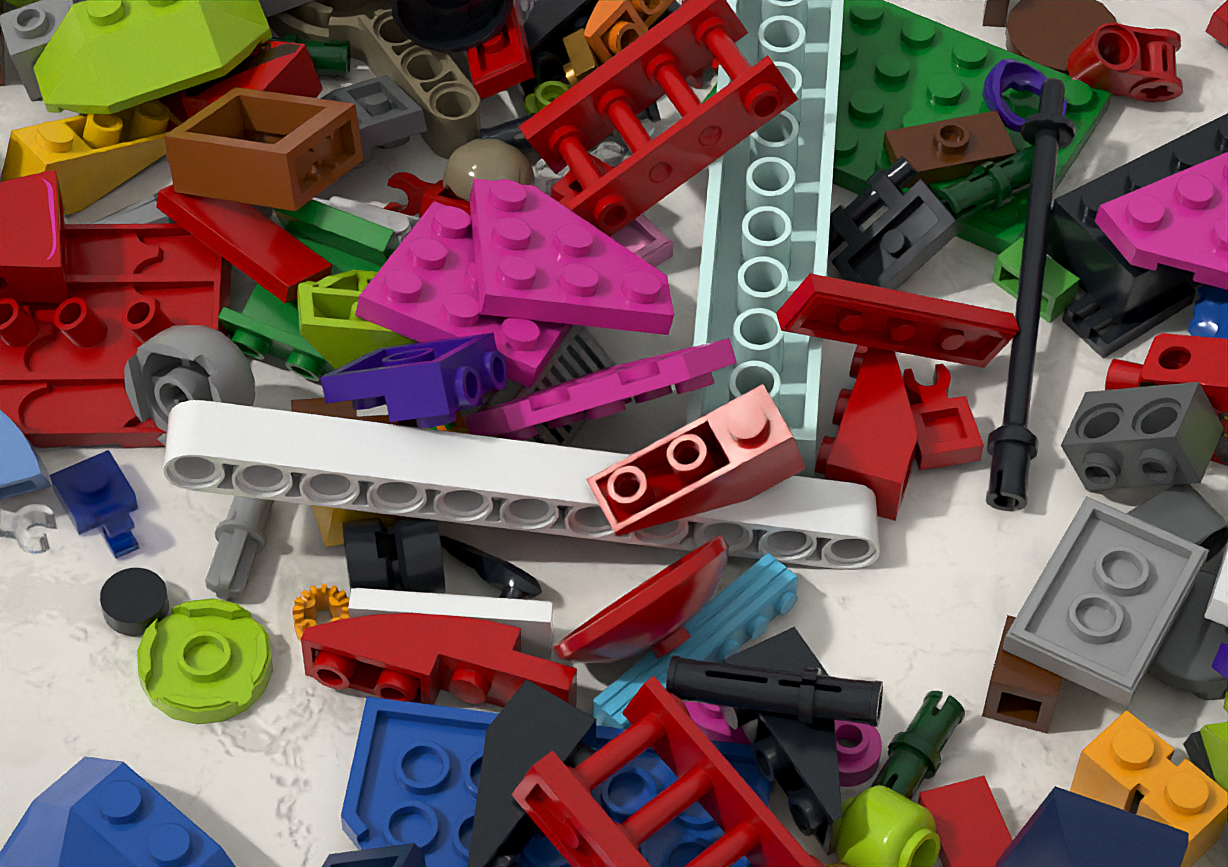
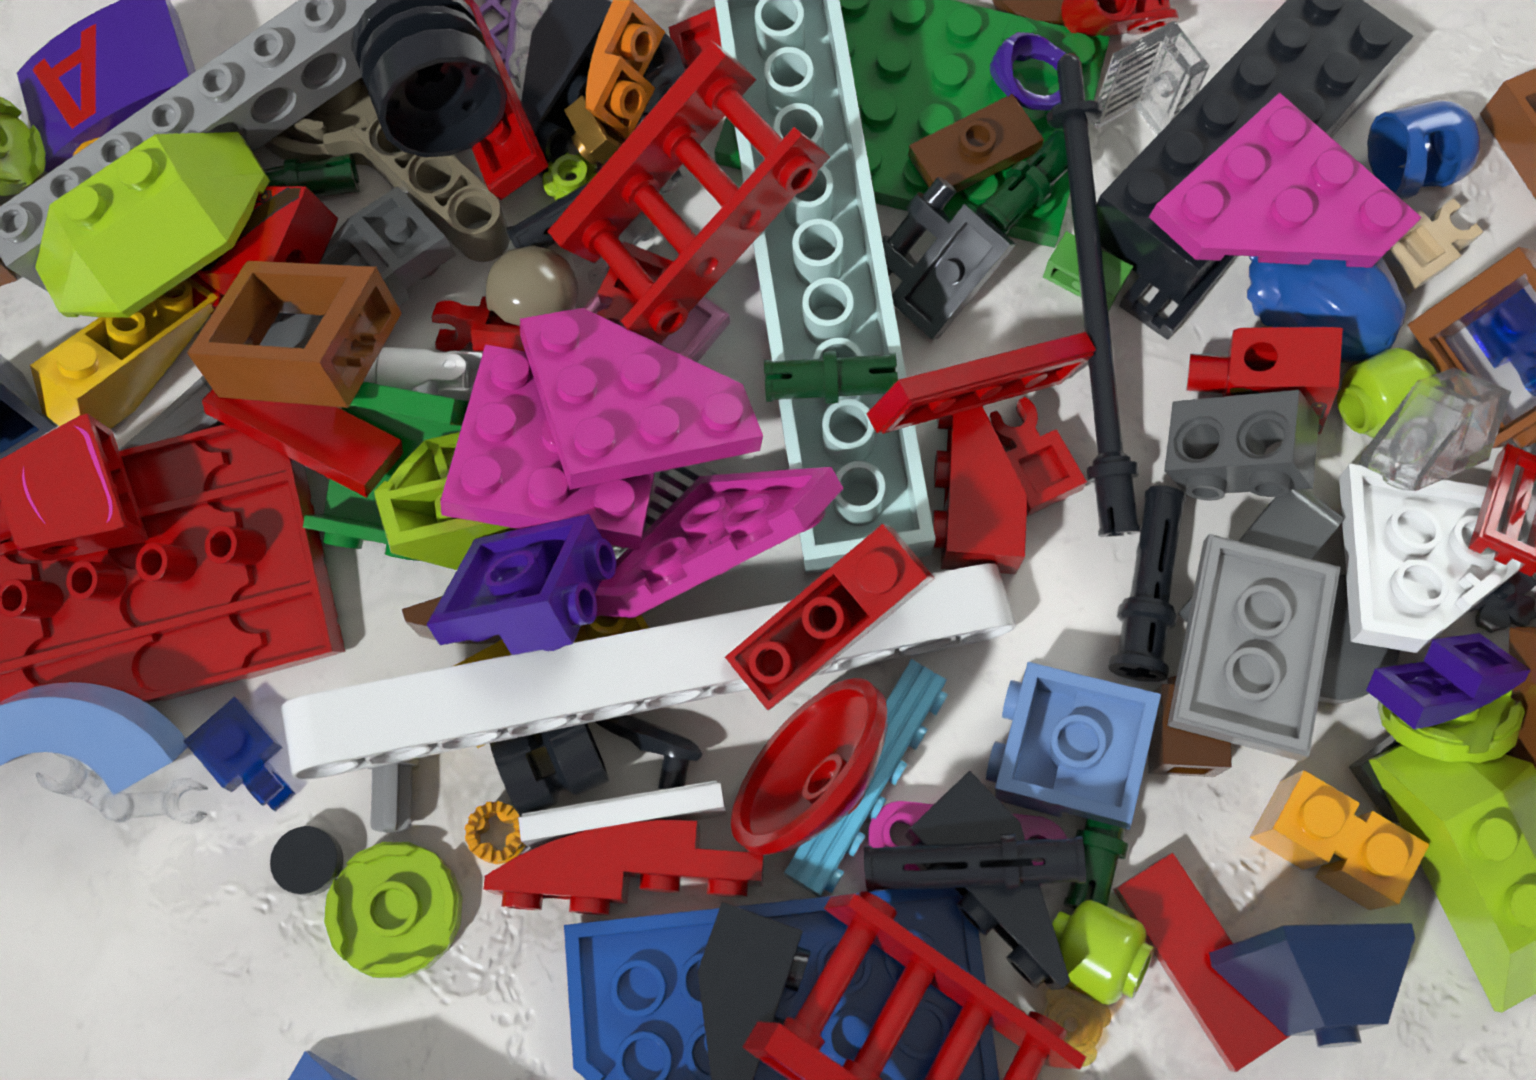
camera: 10 degrees left, 20 degrees up
light grey cylinder [124,325,255,446] -> none
none -> dark green pin [764,351,898,404]
none -> medium blue plate [986,662,1161,830]
none -> clear panel [1093,20,1210,136]
none -> black pin [1108,485,1187,682]

